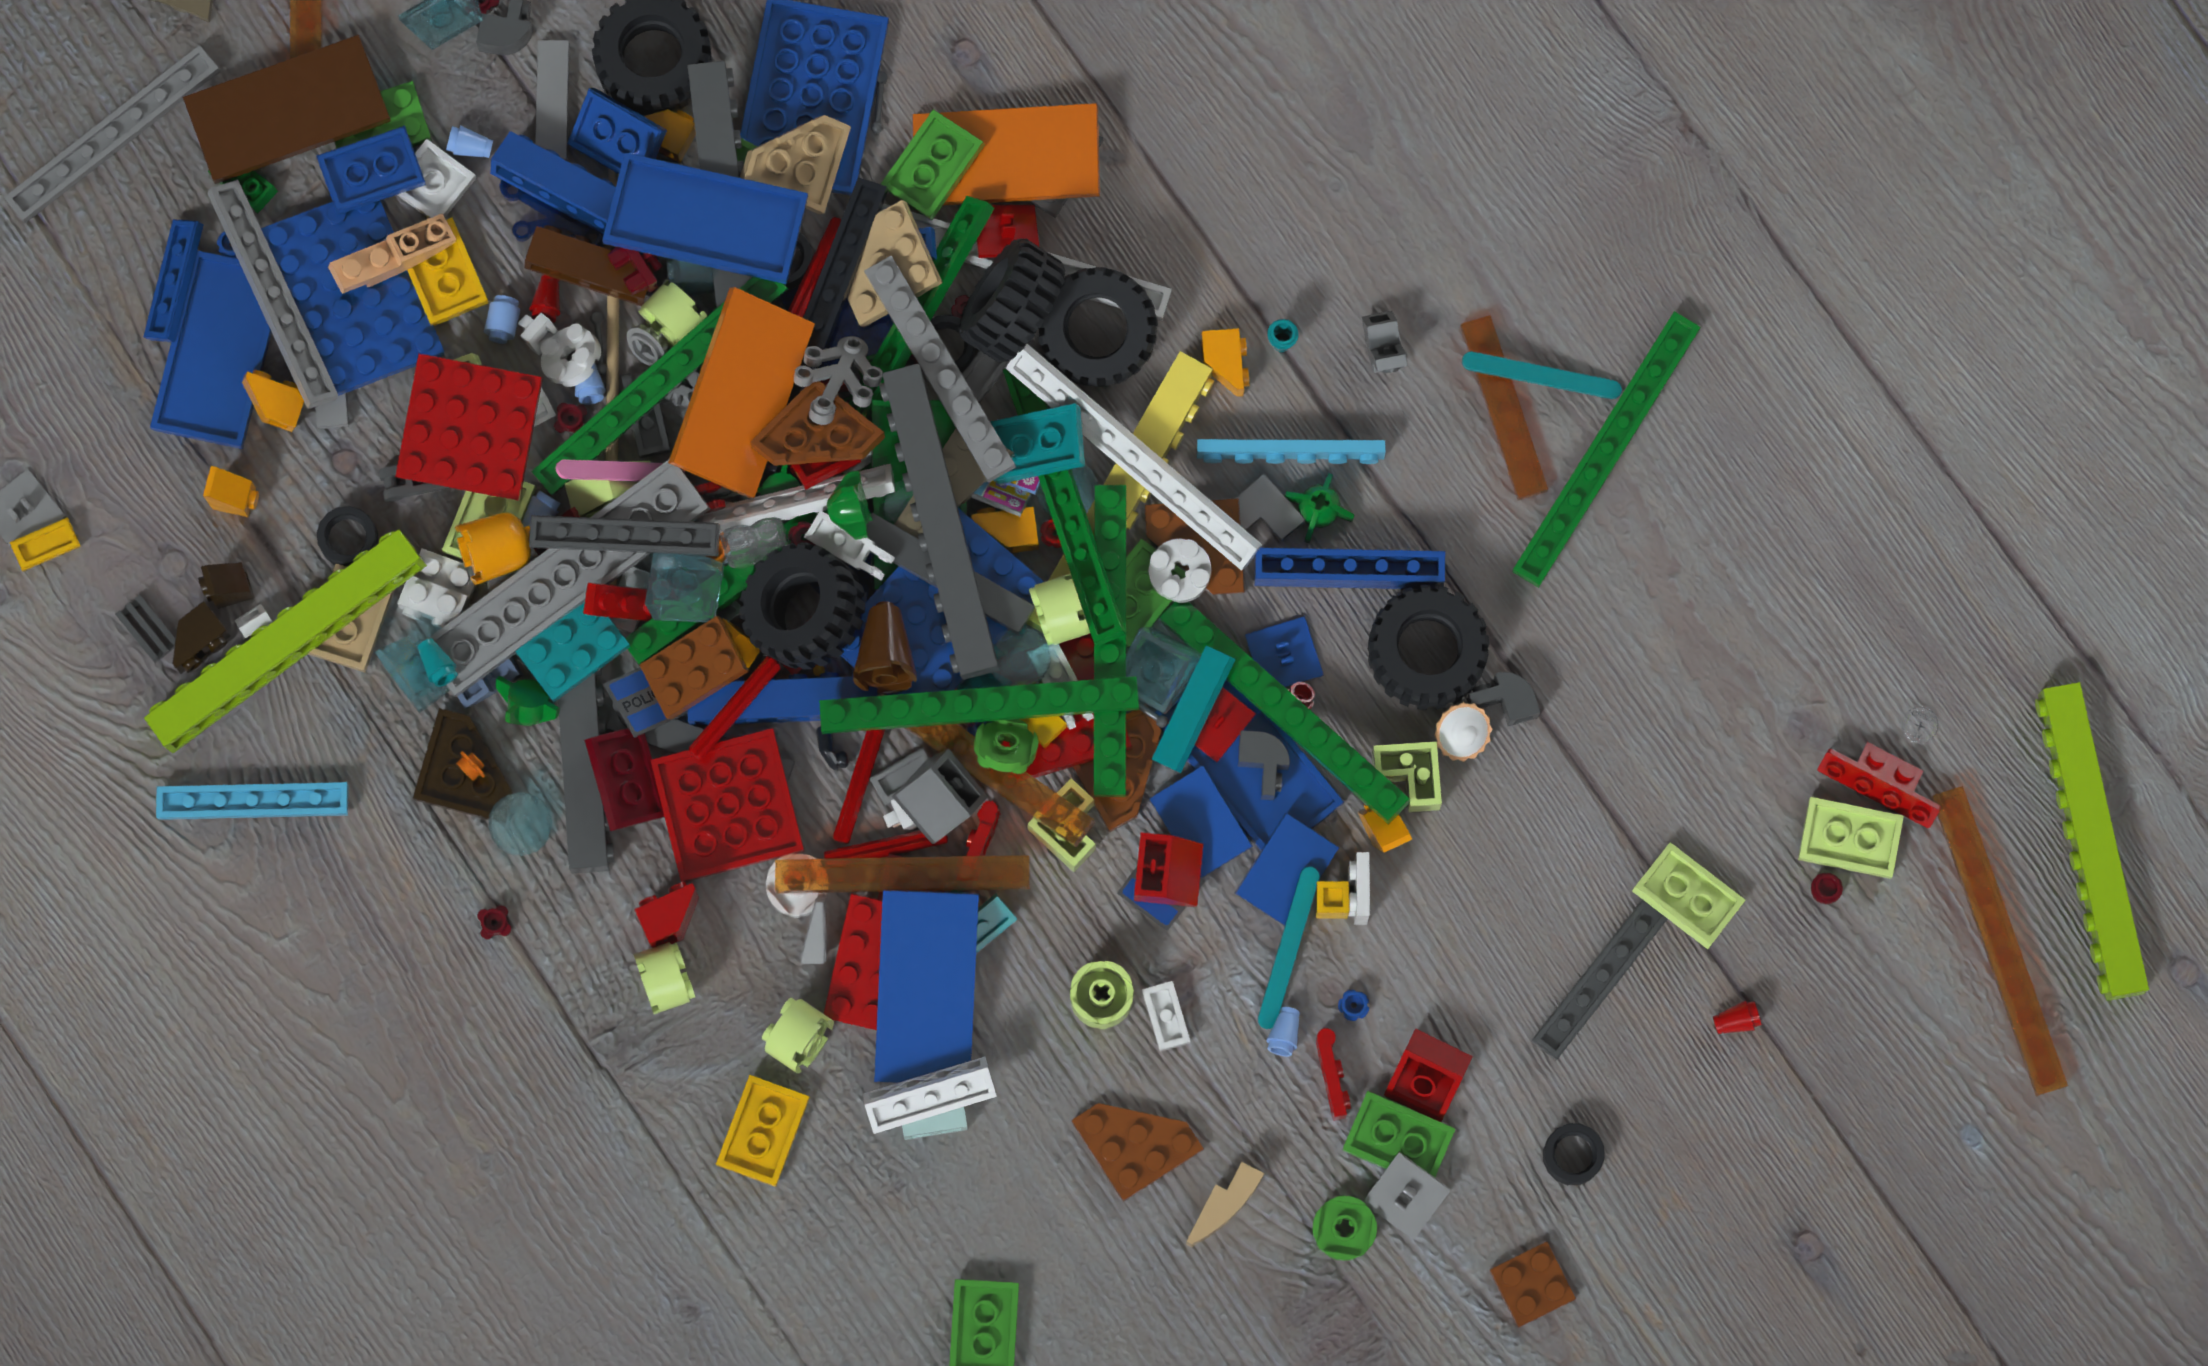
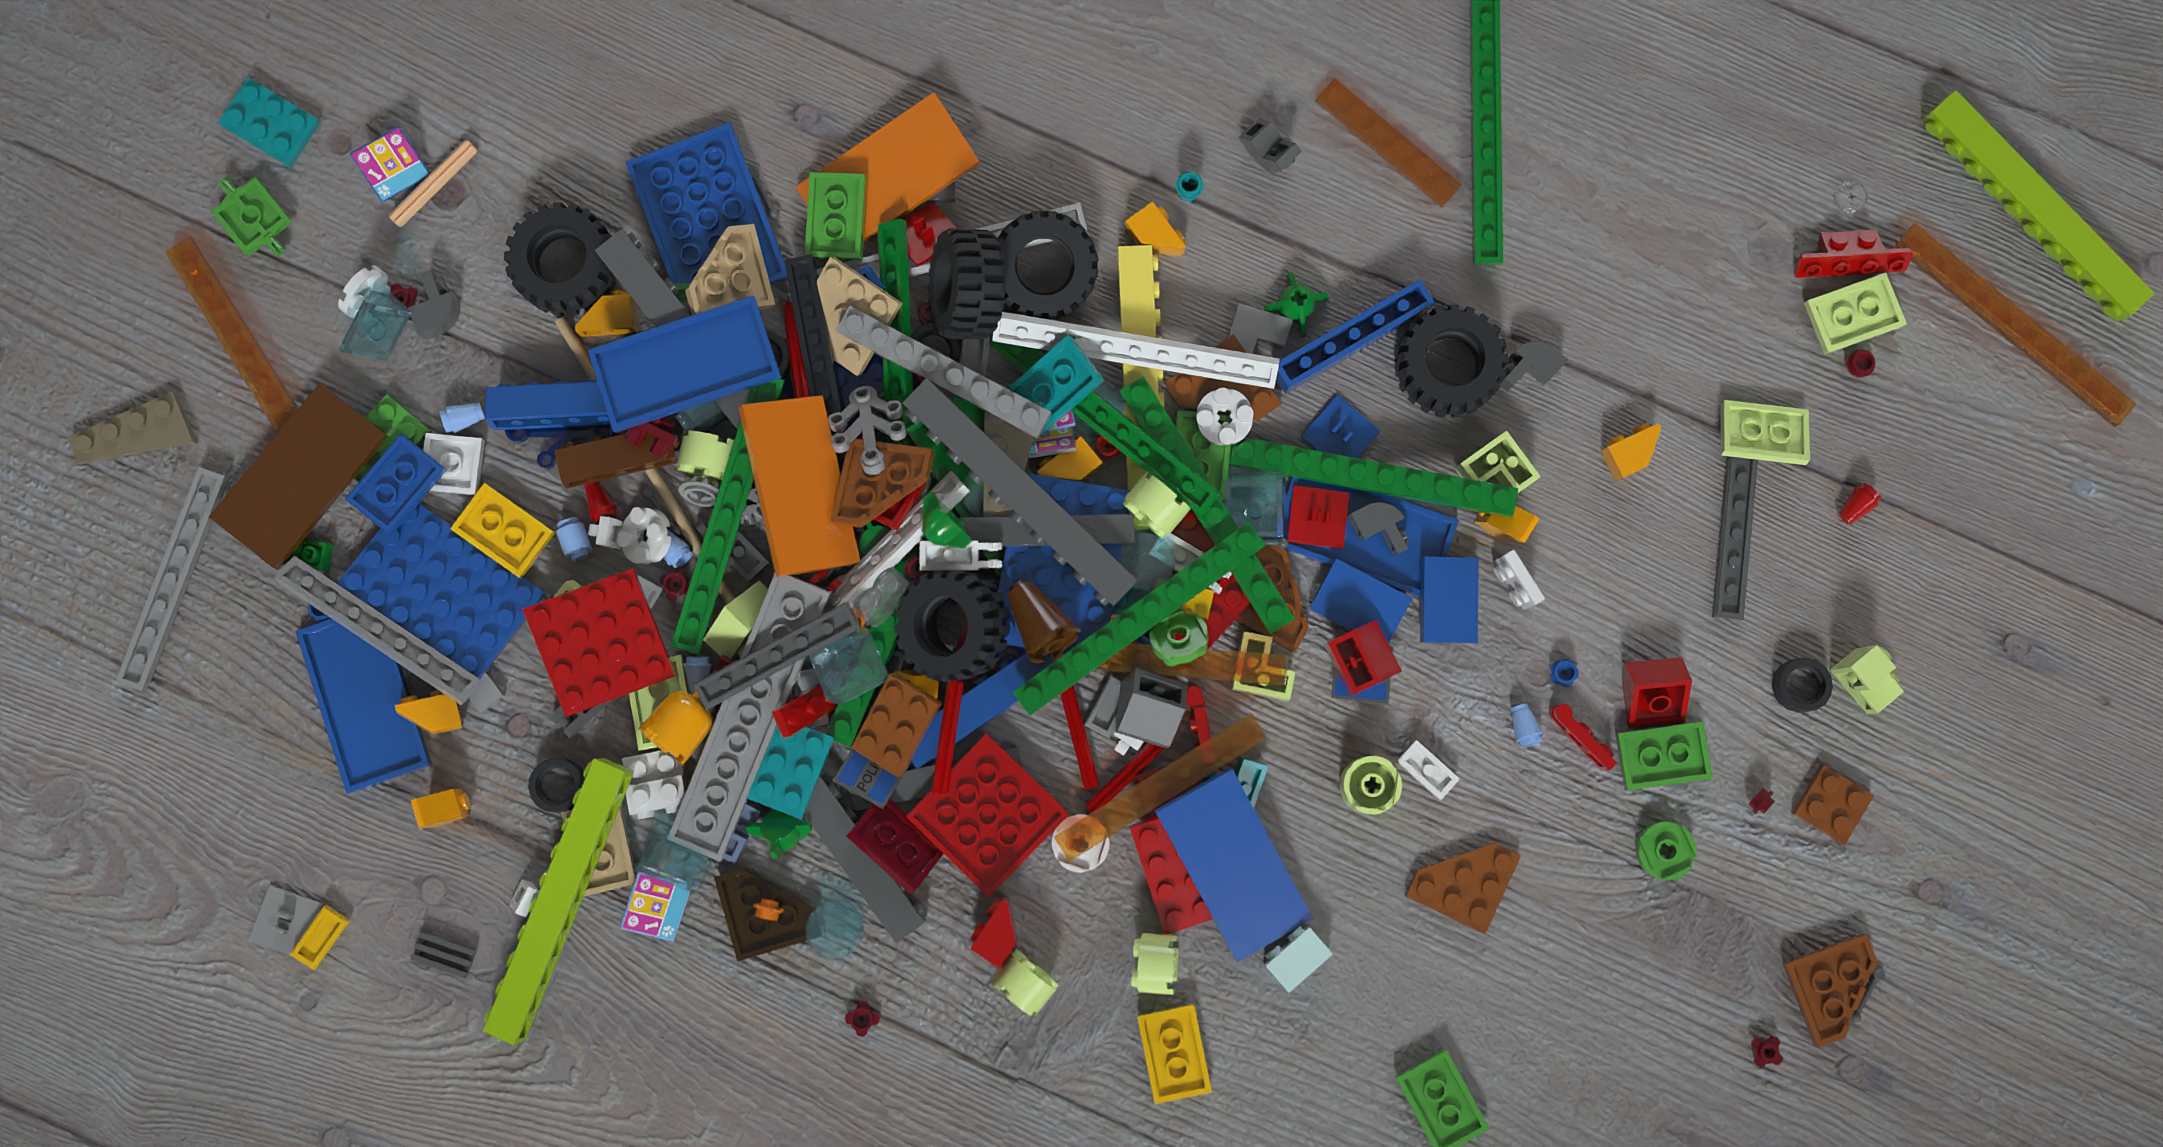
camera: 30 degrees left, 5 degrees up
blue tile [143,219,204,342] -> none
medium azure plate [156,782,348,820] -> none
dark brown slope [172,601,231,674] -> none
dark brown slope [198,562,255,609] -> none
light nougat slope [328,214,457,294] -> none
teal cone [417,638,458,687] -> none
light grey tile [536,40,570,161] -> none
bright pink piece [556,460,685,481] -> none
blue tile [567,88,667,174] -> none
light grey slope [800,893,828,964] -> none
black arm [816,726,849,771] -> none
white fence [863,1057,997,1134] -> none
teal tile [1152,646,1235,773] -> none
tan slope [1186,1162,1265,1247] -> none
medium azure plate [1197,439,1386,464] -> none
teal piece [1257,867,1320,1029] -> none
plate [1287,682,1315,709] -> none
yellow panel [1316,881,1349,919] -> none
light grey piece [1363,1152,1451,1240] -> none
white piece [1434,702,1493,762] -> none
teal piece [1462,351,1622,399] -> none
none -> piece [619,872,692,941]
none -> light orange slope [1601,422,1661,481]
none -> dark red plate [1748,788,1775,815]
none -> yellowish green brick [1830,645,1904,714]

